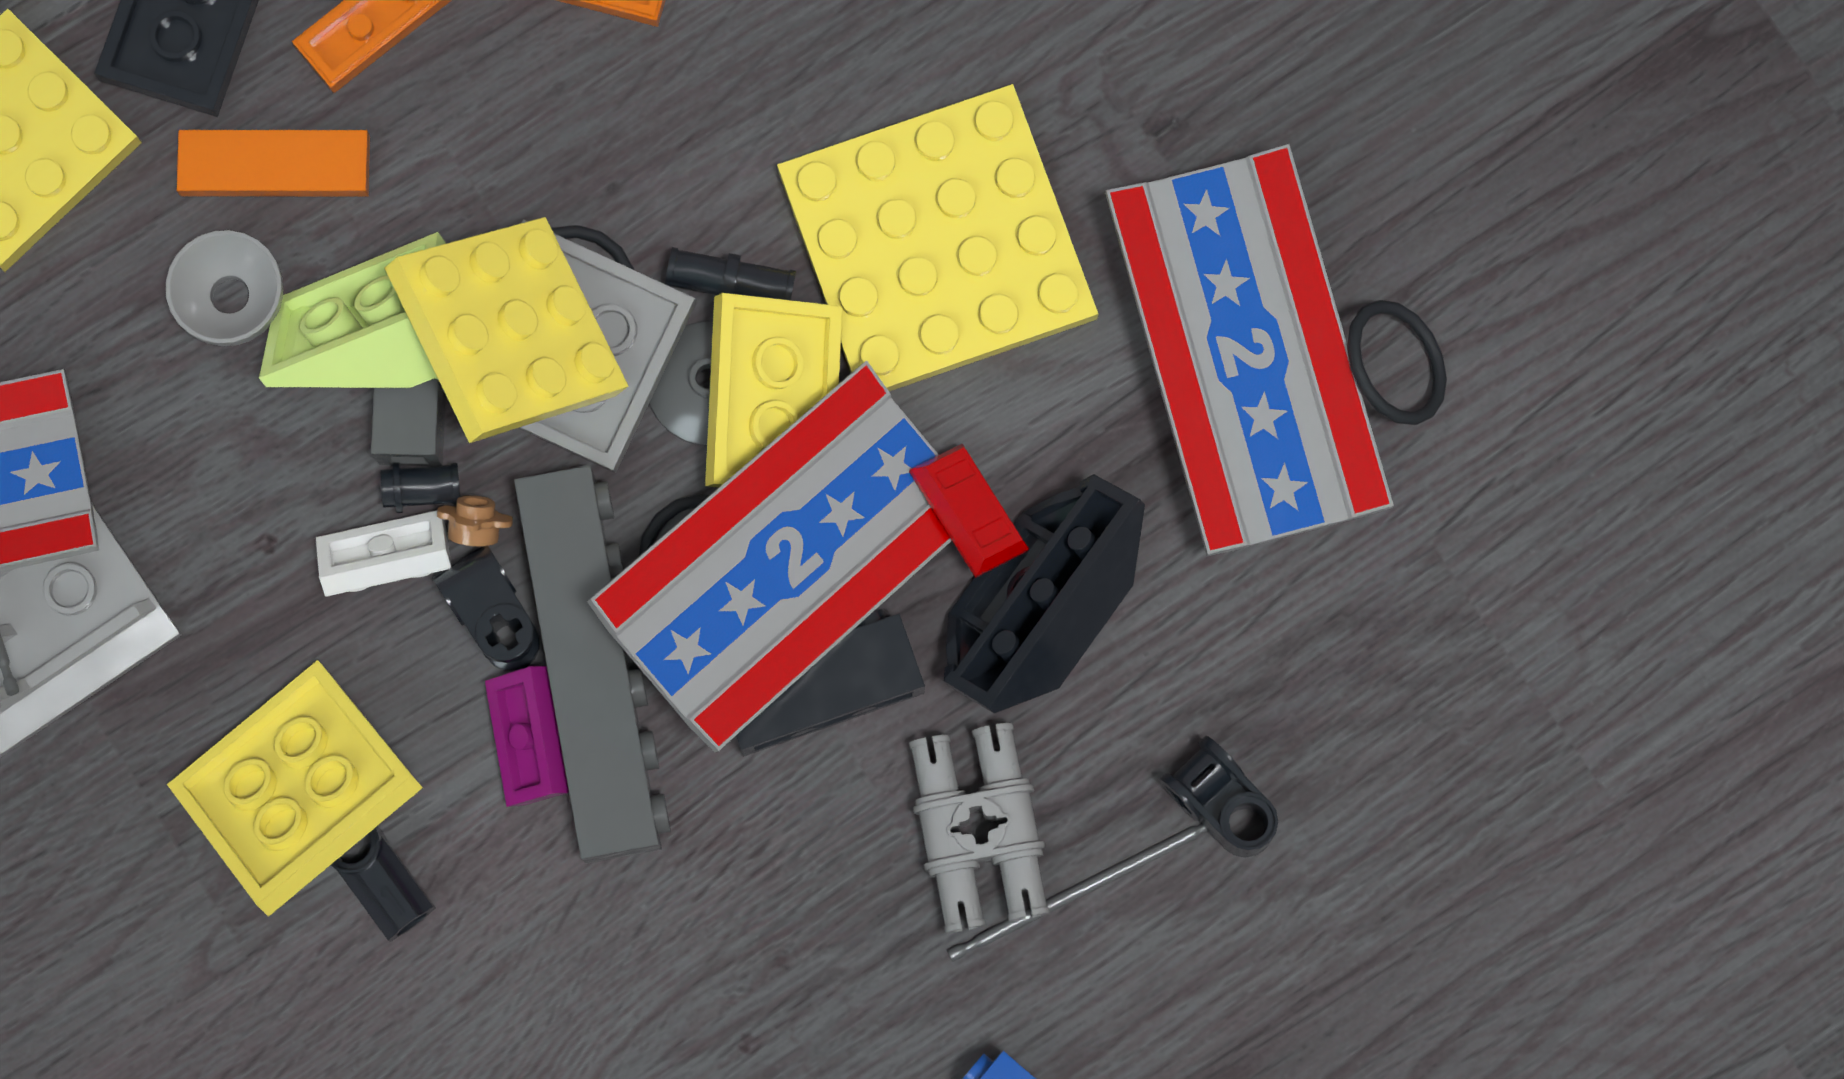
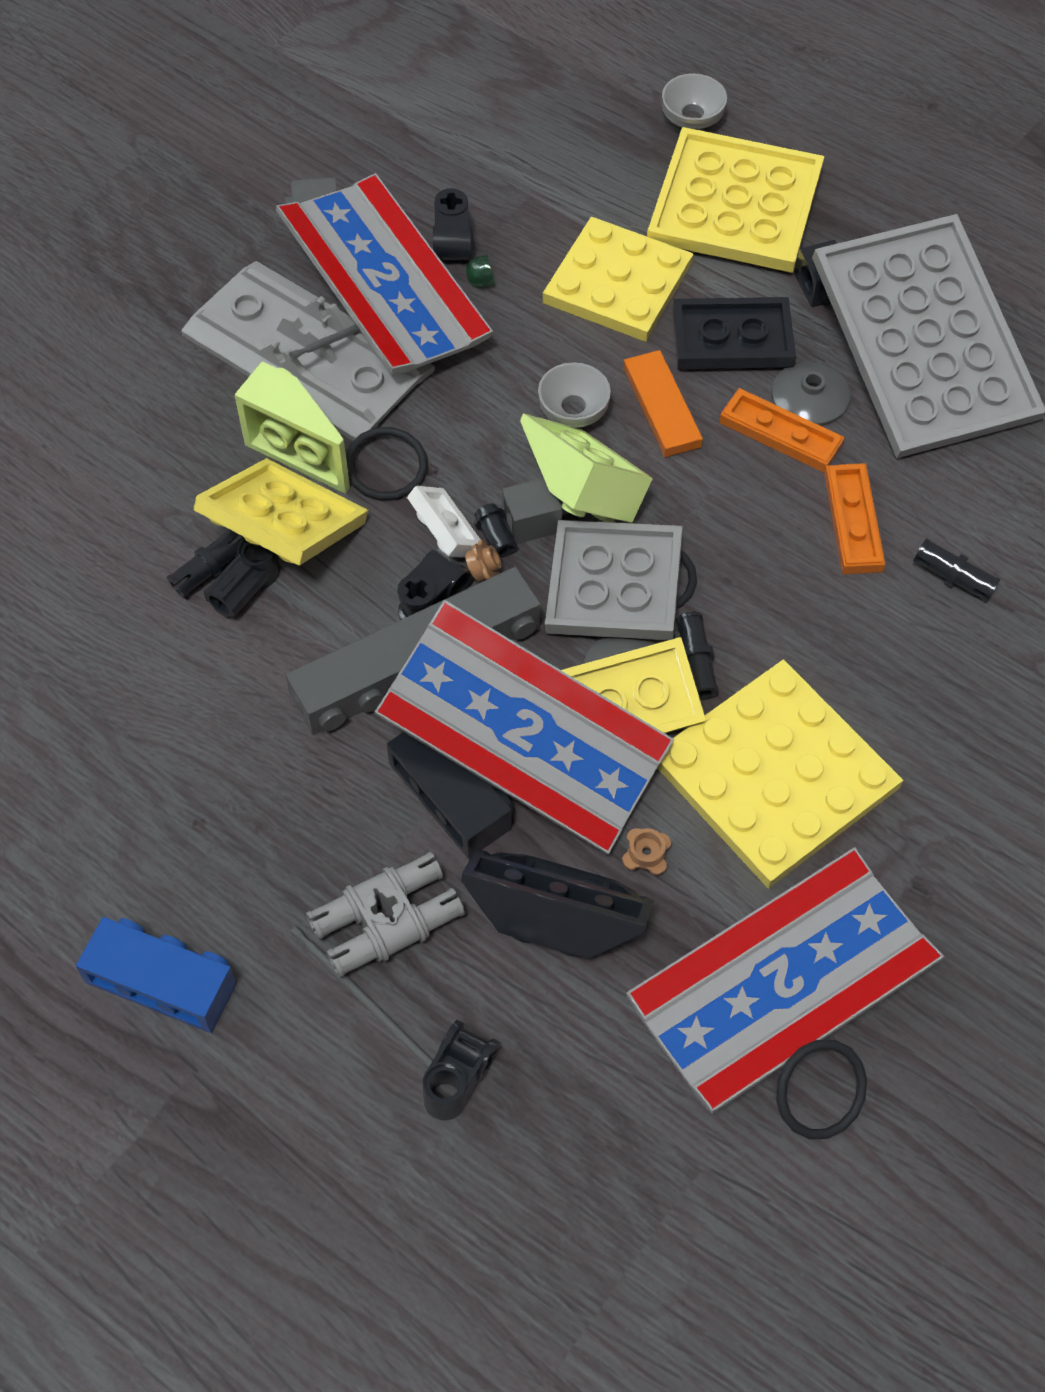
camera: 75 degrees right, 20 degrees down
light yellow plate [384,217,629,443] -> none
magenta plate [485,666,569,807] -> none
red tile [909,443,1029,578] -> none
none -> black pin [167,529,244,598]
none -> yellowish green slope [235,361,350,494]
none -> black piece [346,427,428,500]
none -> medium nougat plate [622,828,671,875]

